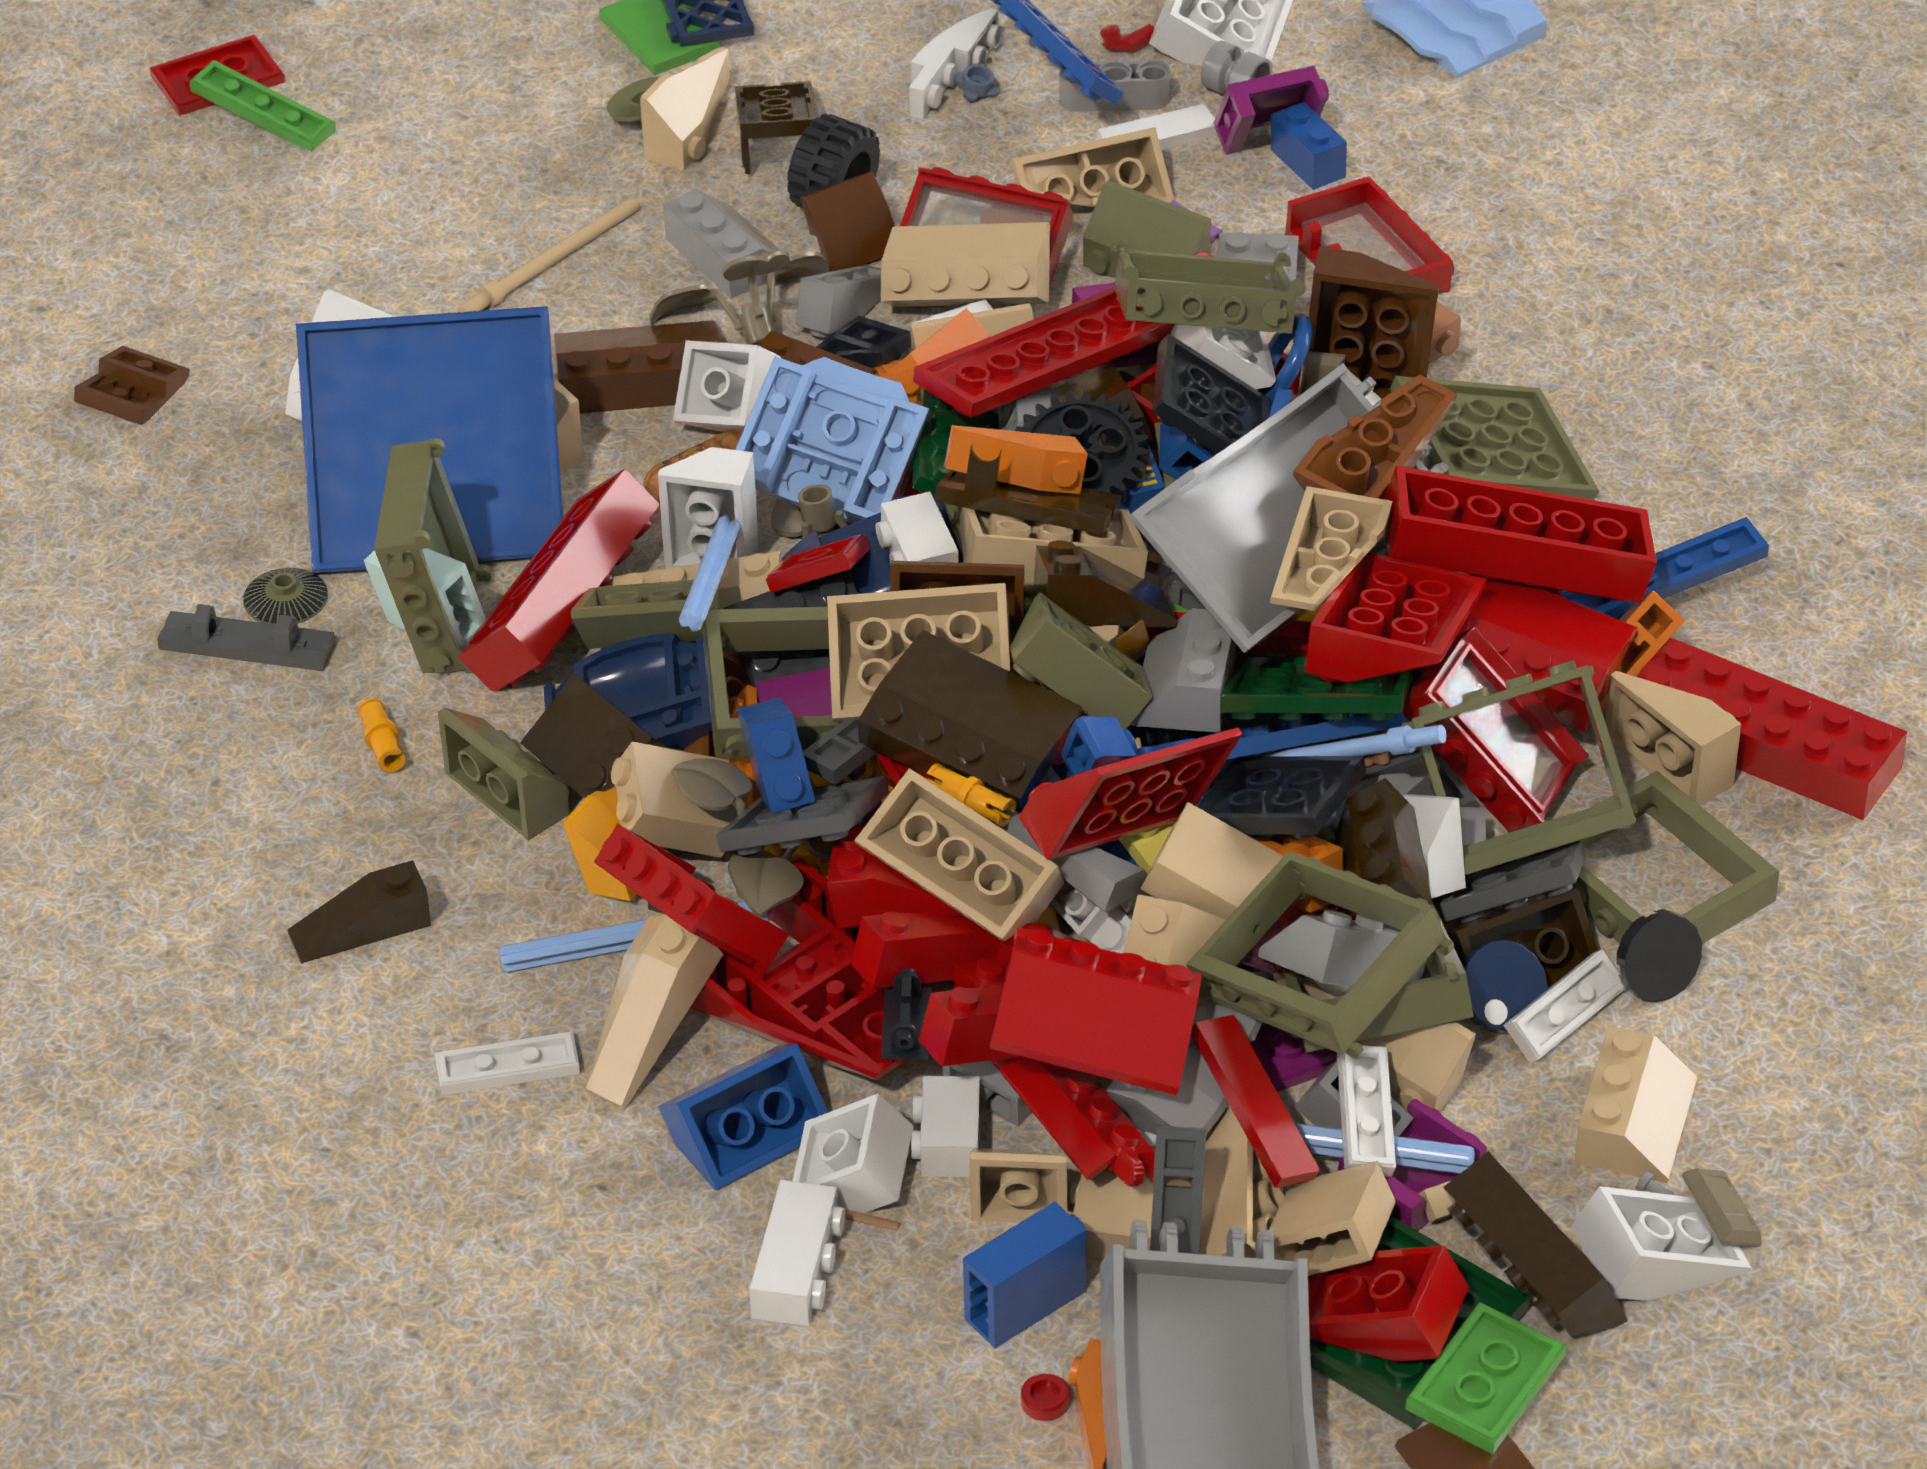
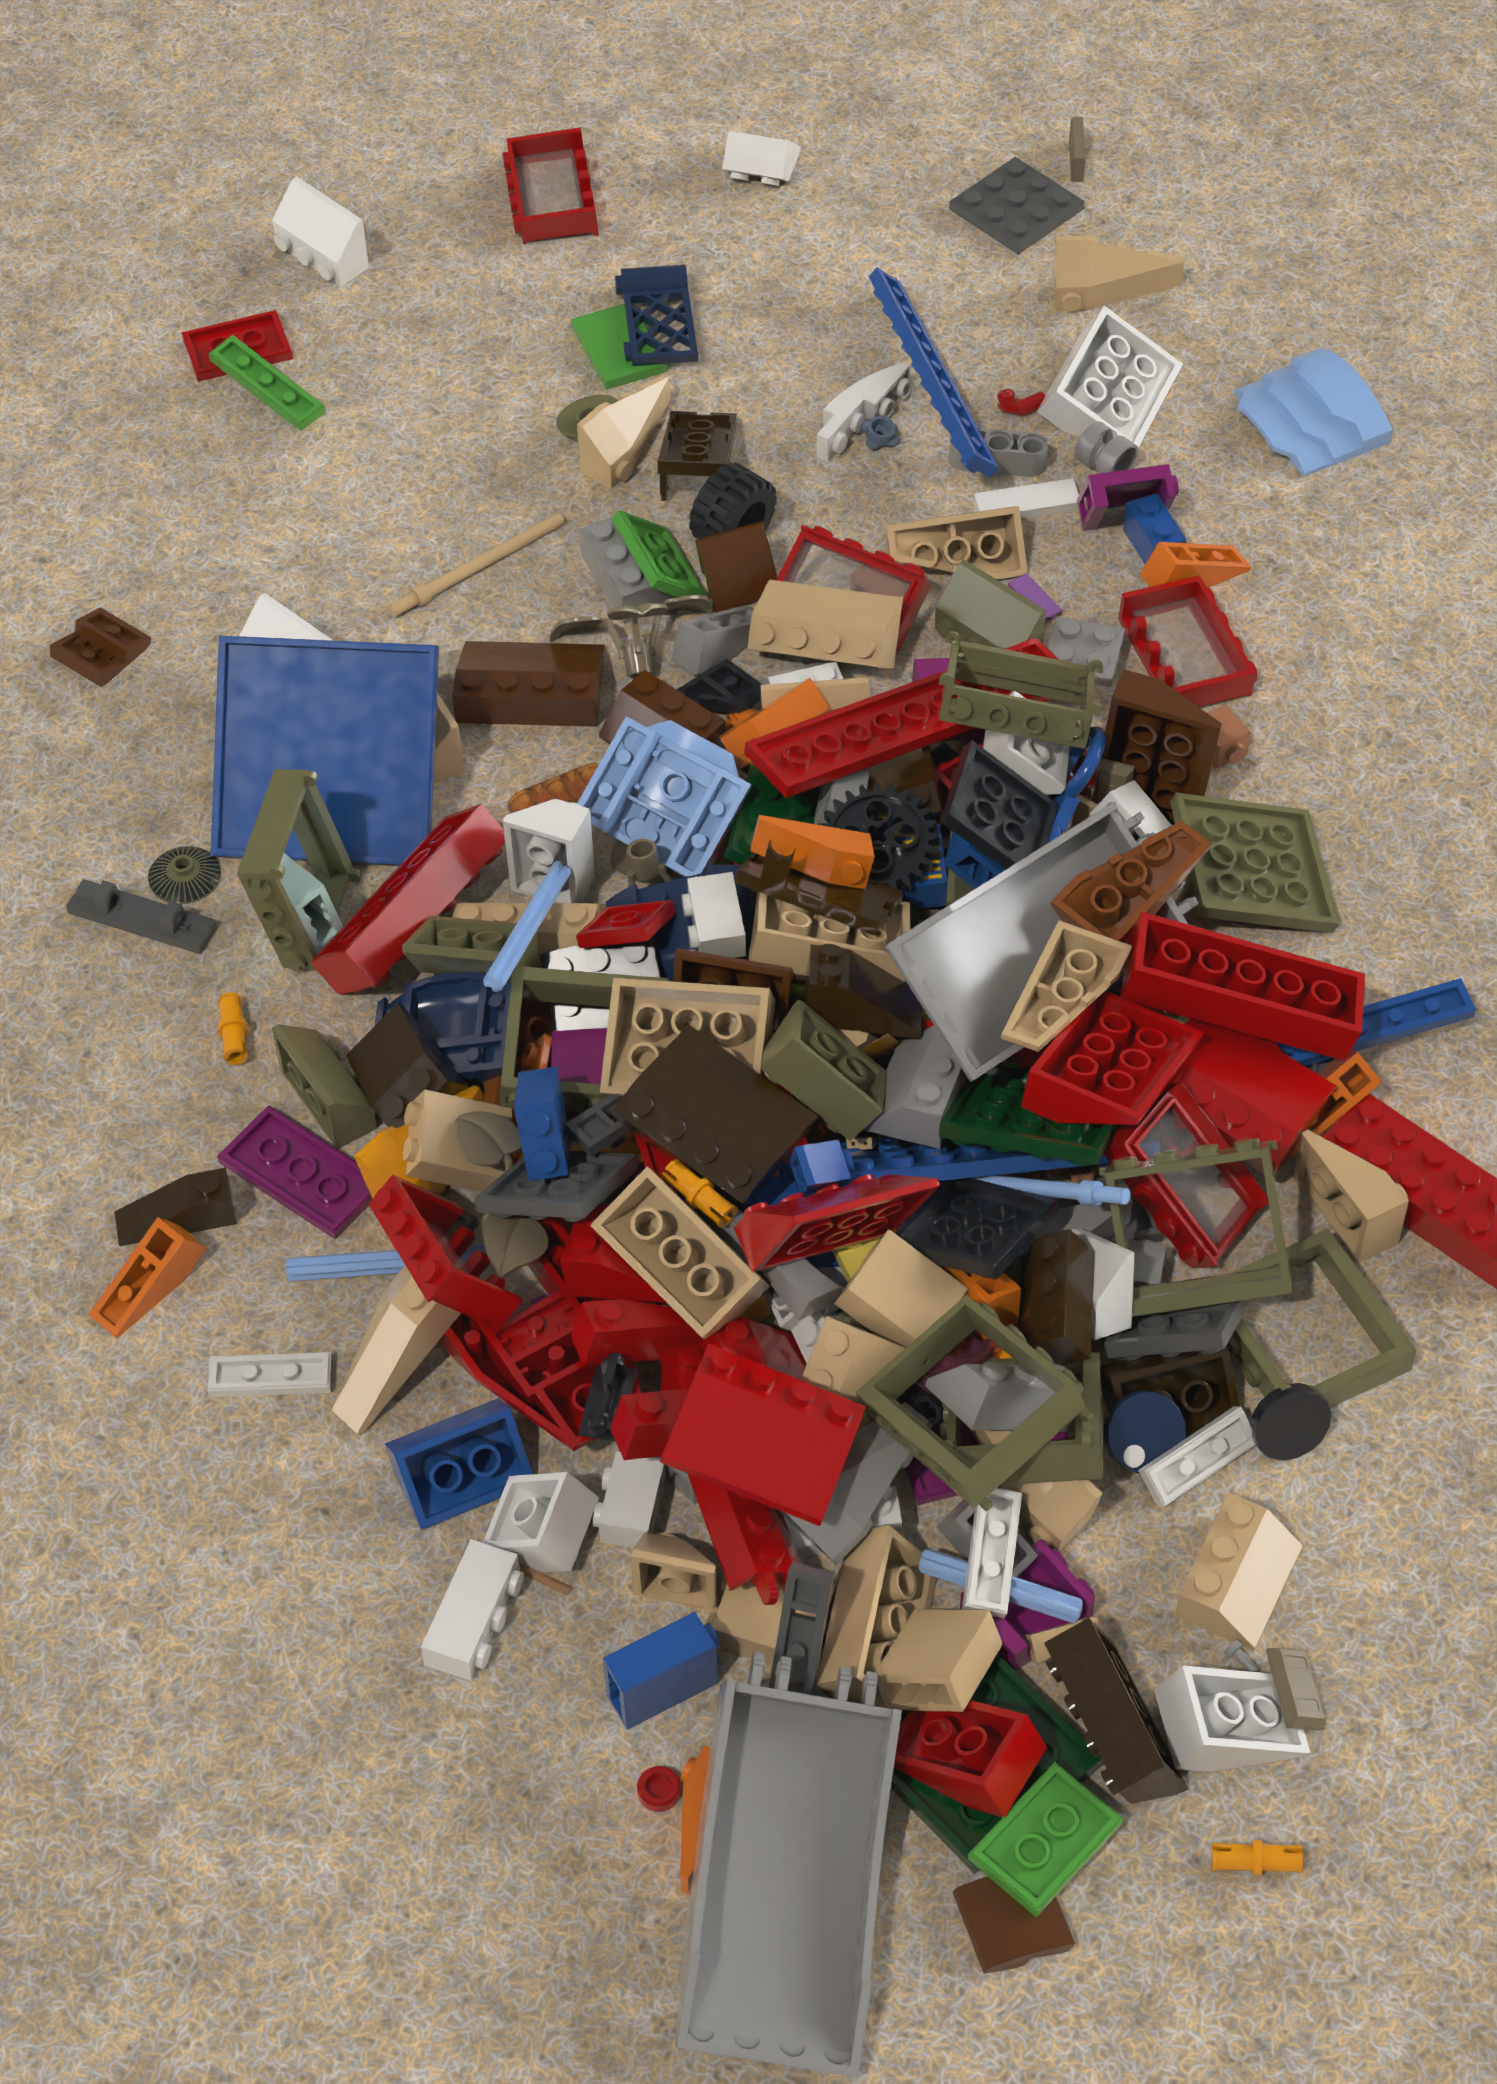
camera: 10 degrees right, 10 degrees up
white slope [673,340,781,435] -> none
red tile [1191,1014,1321,1188] -> none
none -> orange slope [88,1217,207,1338]
none -> magenta tile [217,1105,373,1240]
none -> bright green tile [611,510,707,597]
none -> orange slope [1139,542,1252,588]
none -> light orange pin [1212,1840,1303,1876]

